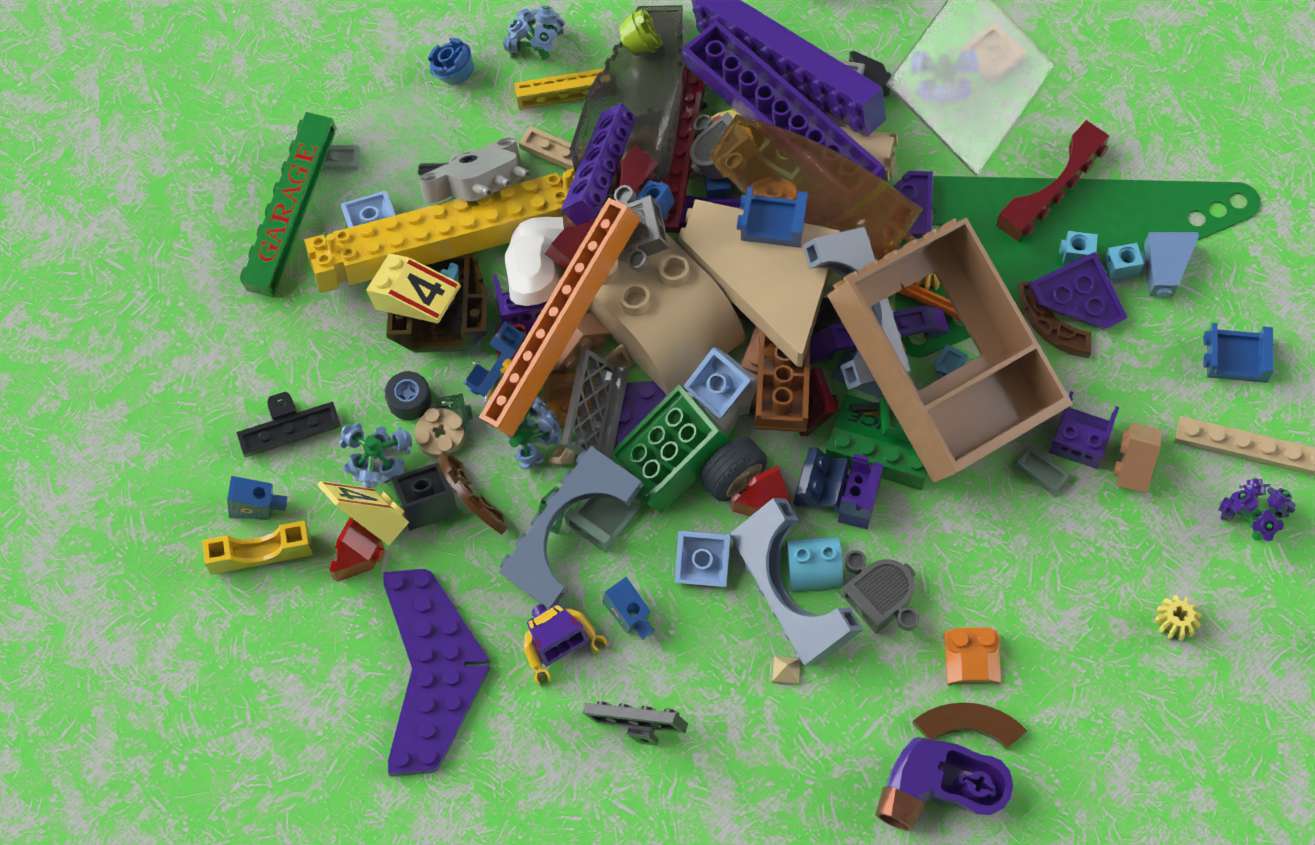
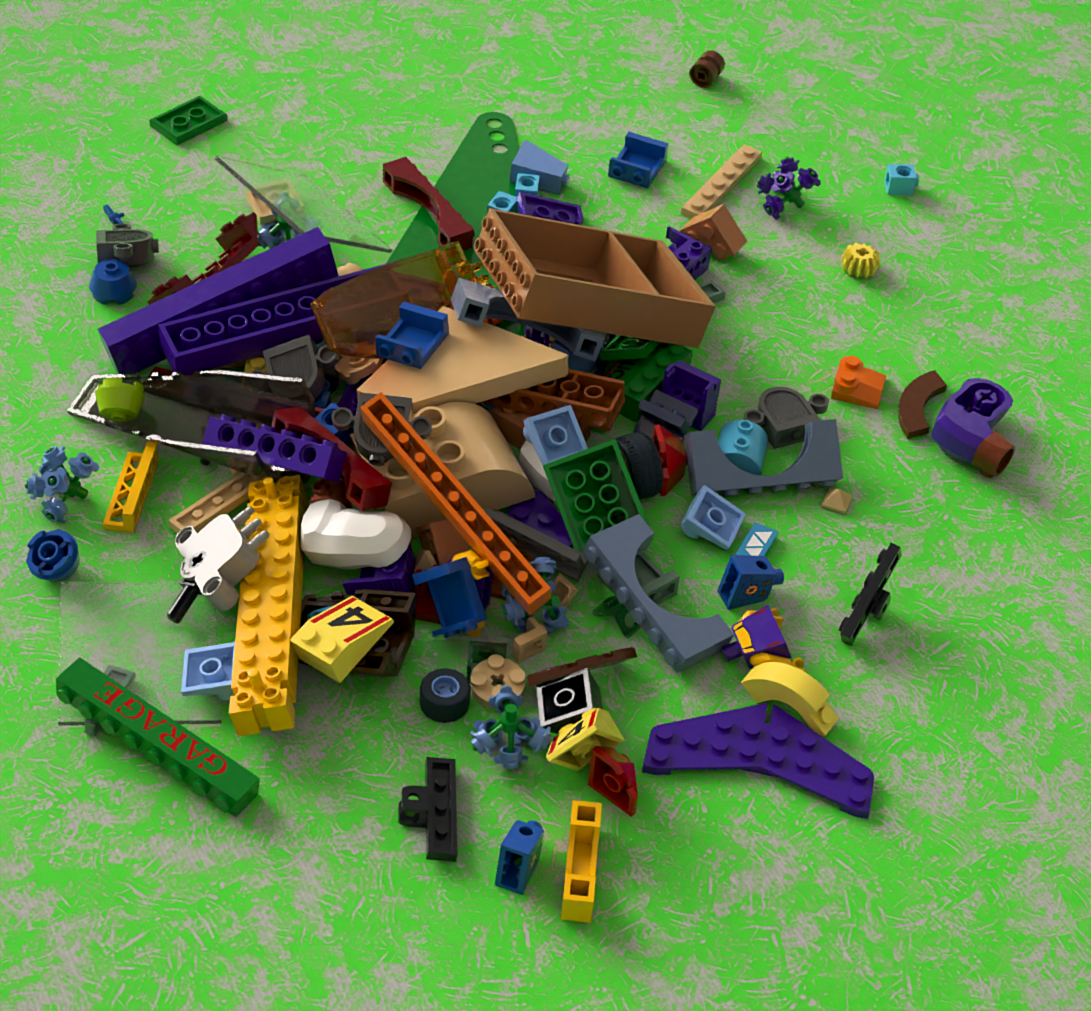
camera: 80 degrees left, 20 degrees down
none -> dark red slope [147,212,258,305]
none -> tan bracket [512,616,547,663]
none -> dark azure tile [735,522,779,557]
none -> light yellow arch [741,662,839,737]

